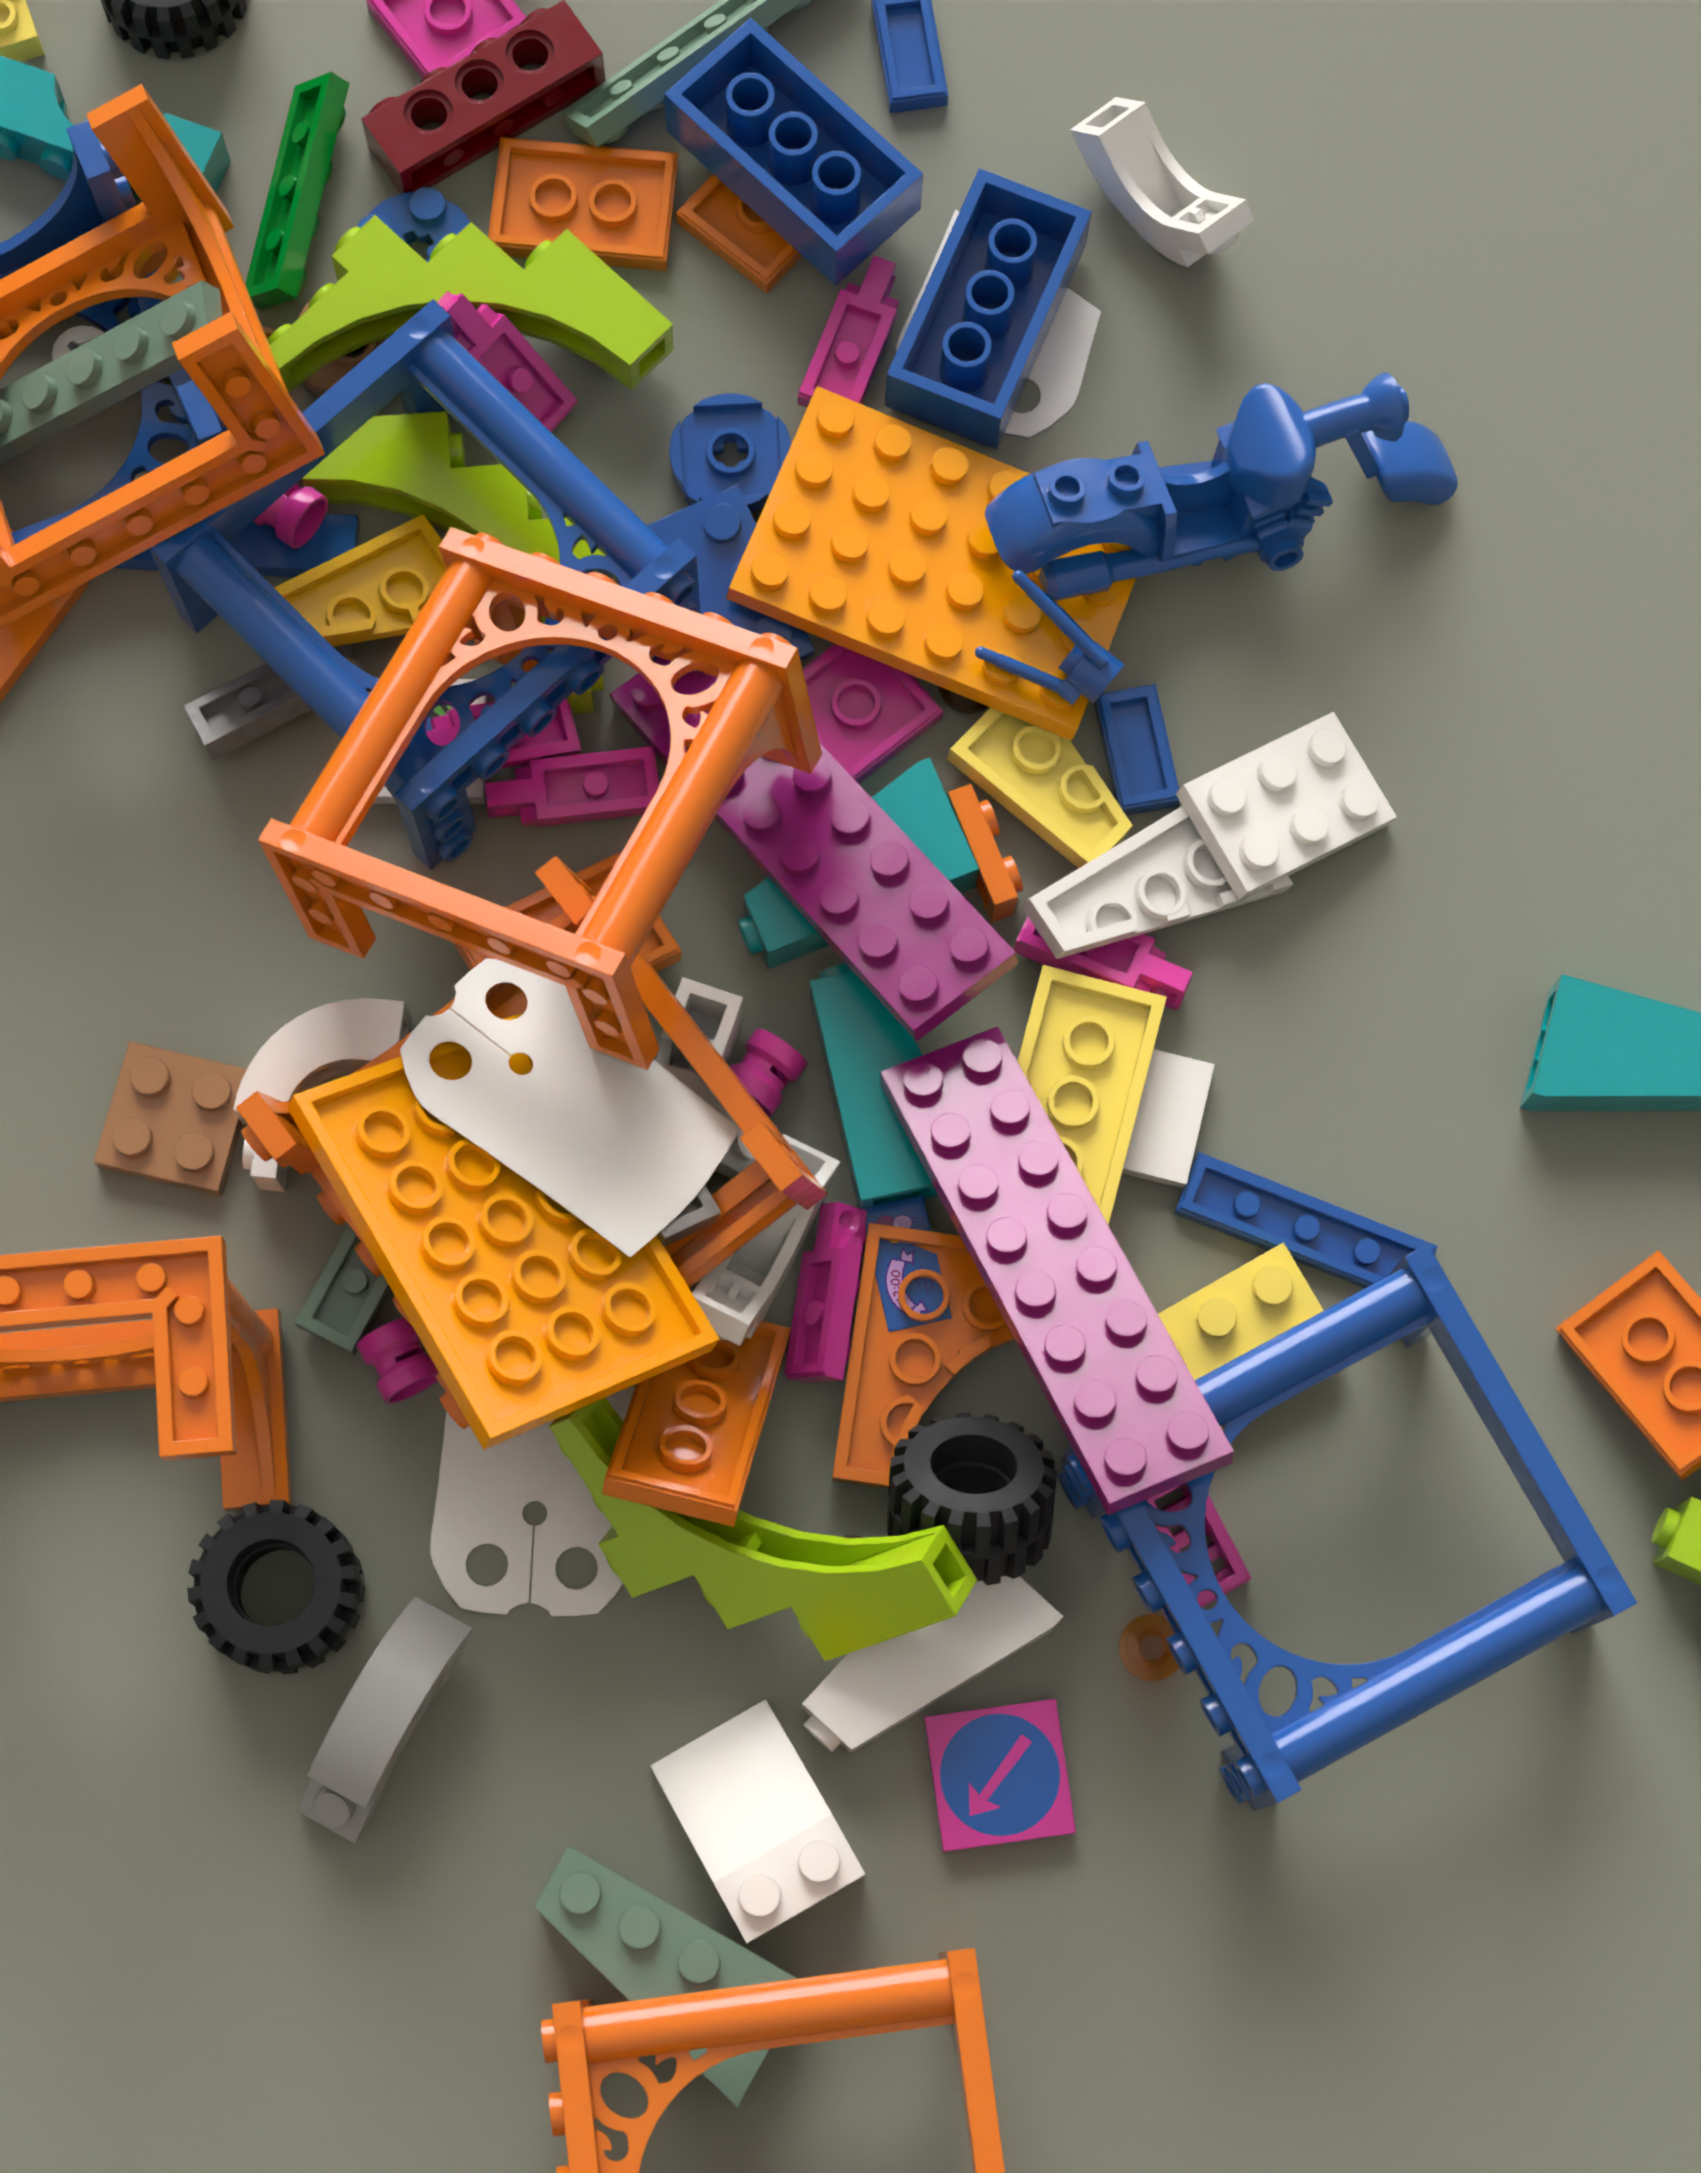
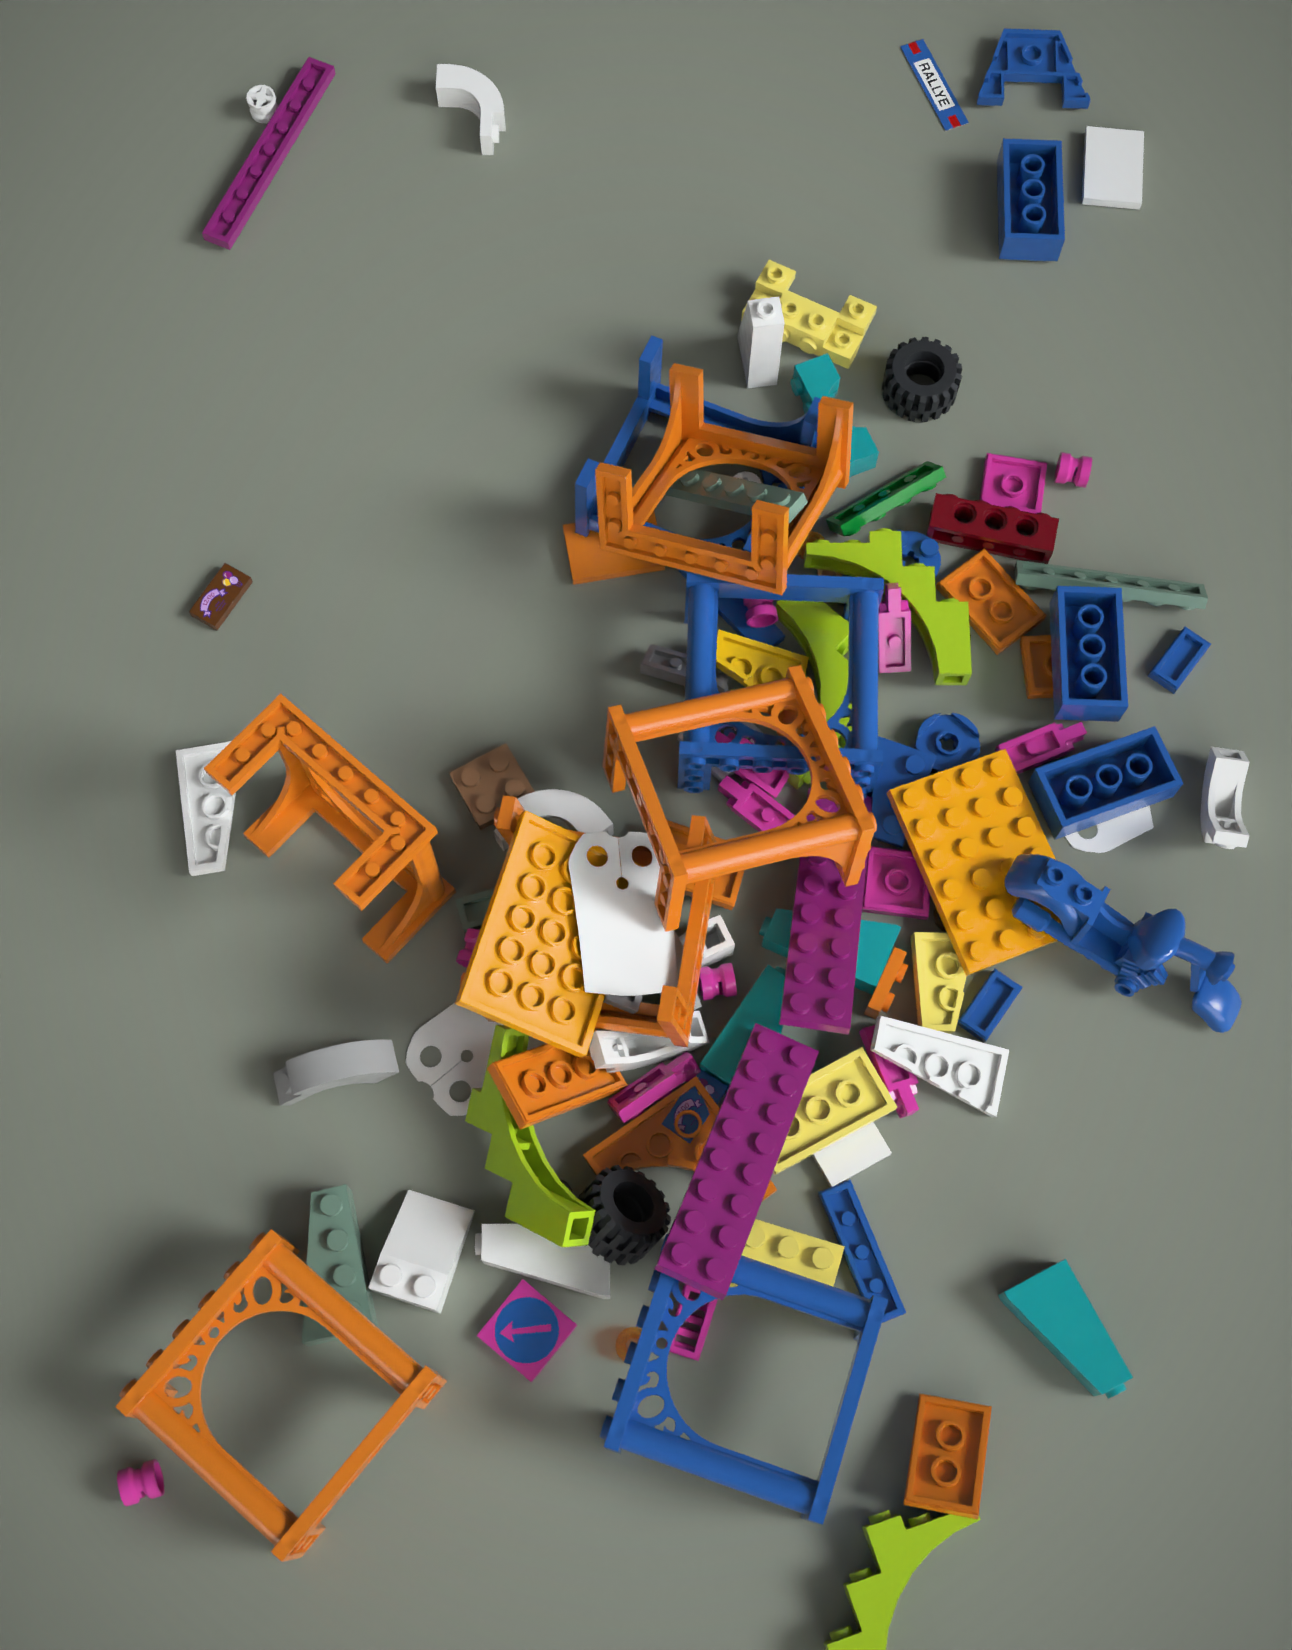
camera: 50 degrees right, 5 degrees down
black tyre [187,1500,365,1675] -> none
blue plant [975,570,1125,705] -> none
white plate [1176,712,1397,901] -> none

